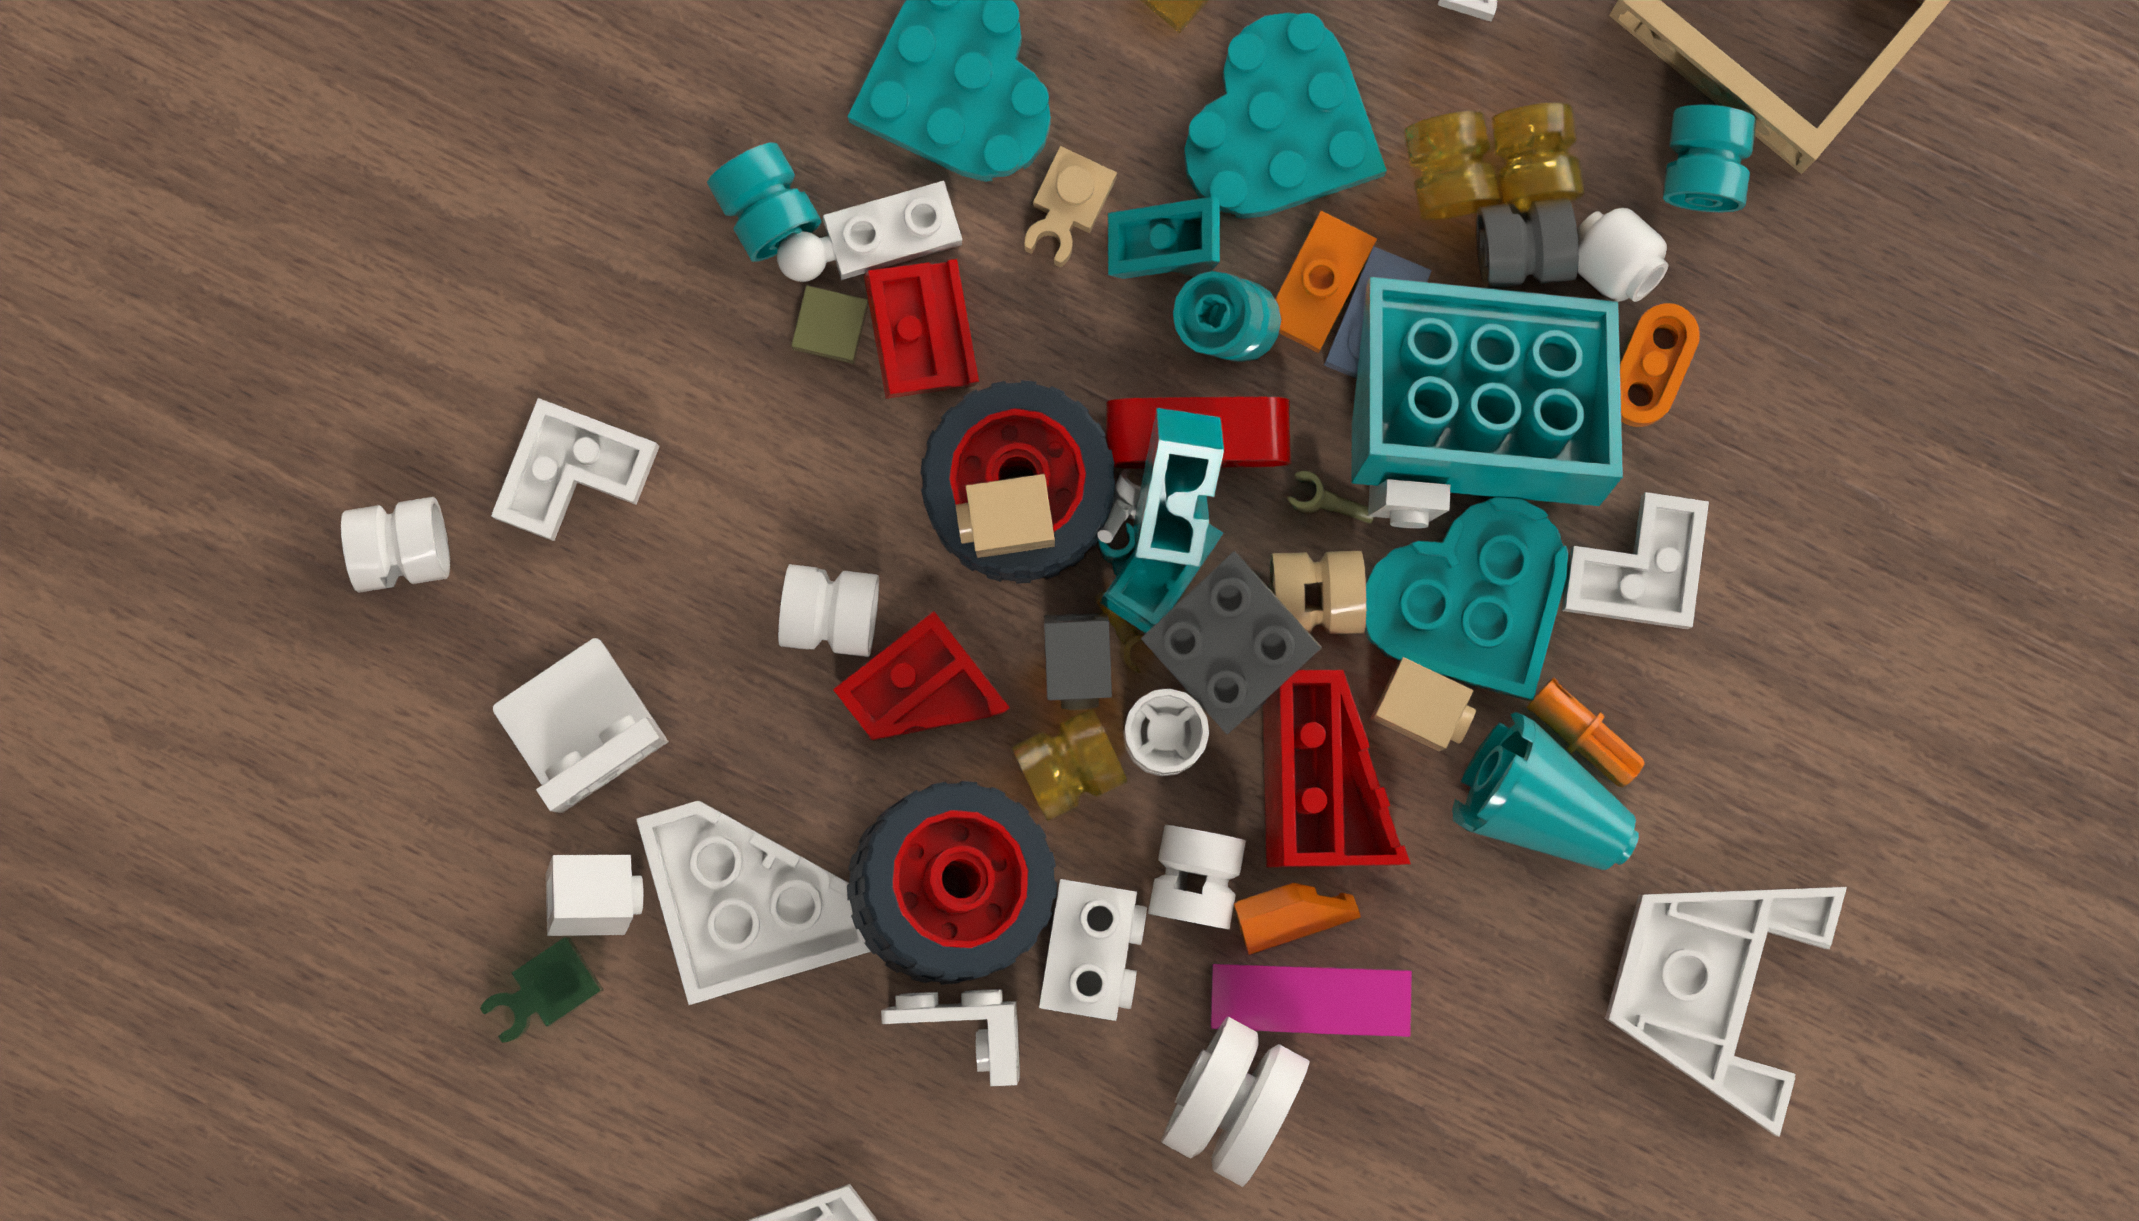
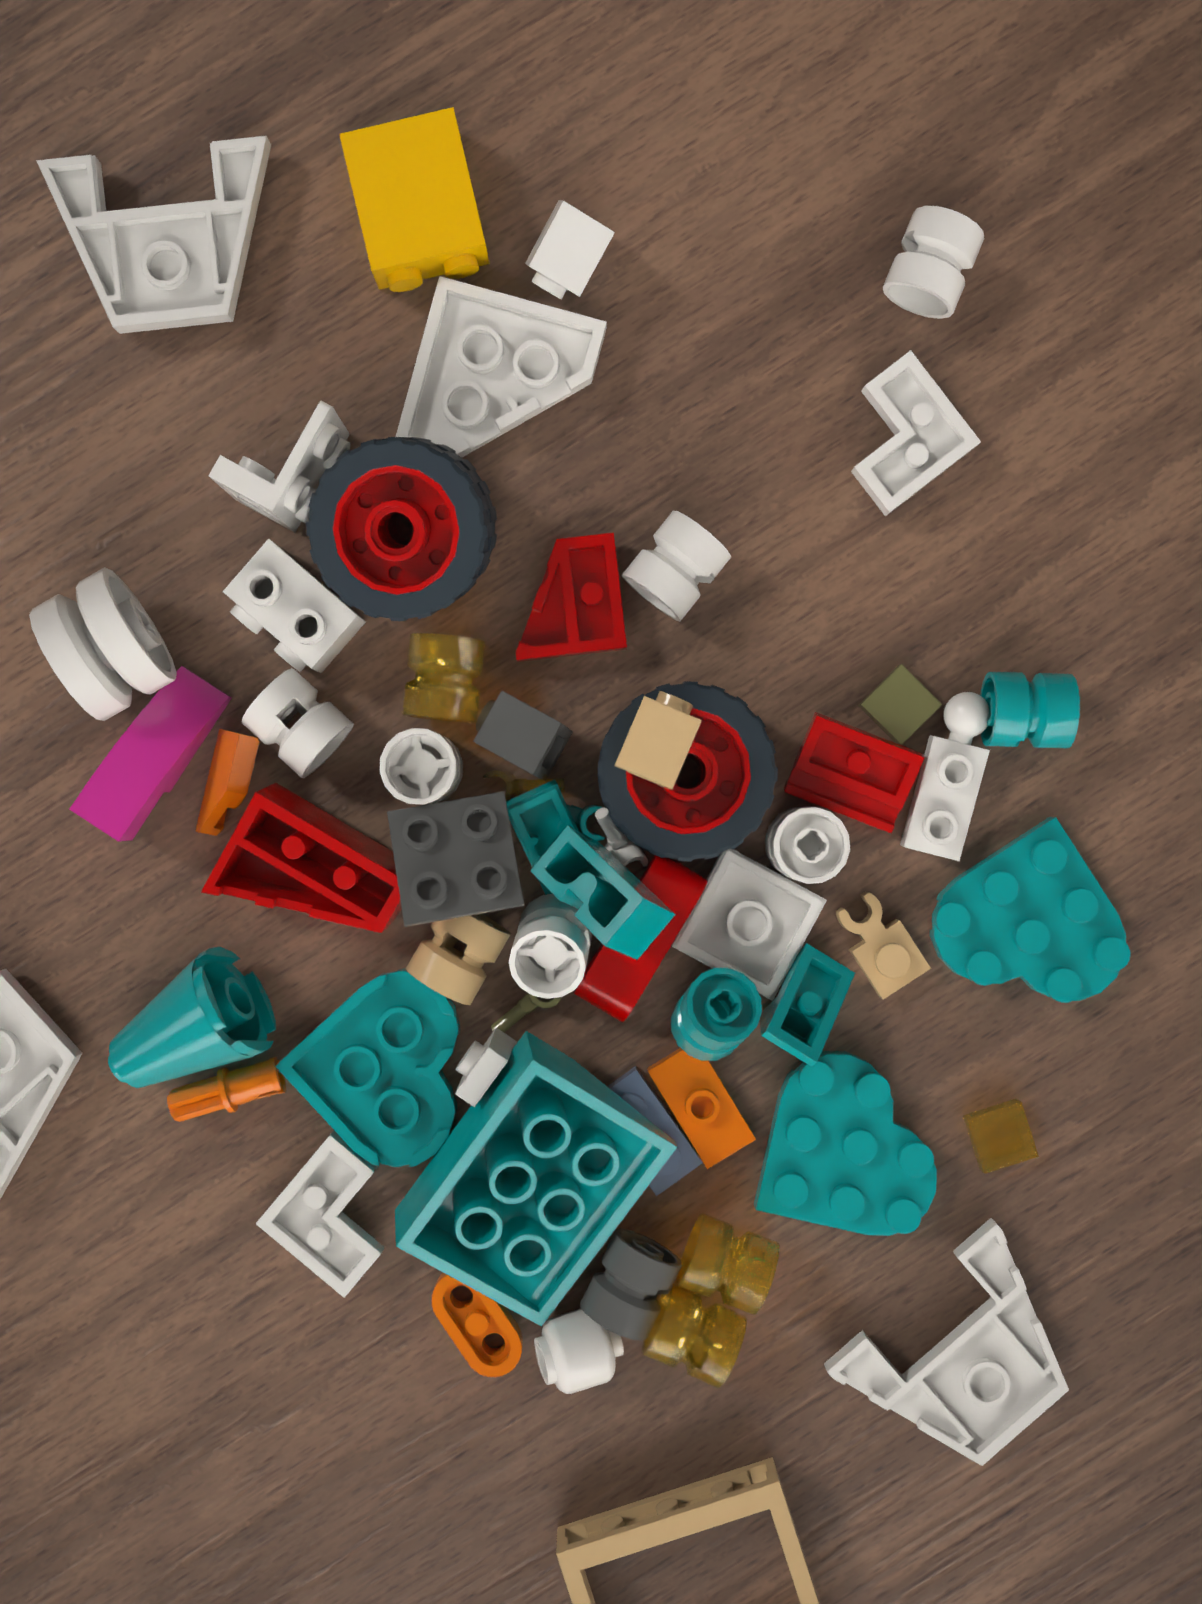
camera: 120 degrees right, 5 degrees up
clear green plate [480,937,604,1043] -> none
white bracket [493,638,669,813] -> none
tan brick [1370,657,1476,751] -> none
teal wheel [1663,105,1757,213] -> none
none -> yellow brick [339,107,490,292]
none -> white wheel [509,894,592,999]
none -> white tile [671,849,827,1001]
none -> white wheel [765,807,850,884]

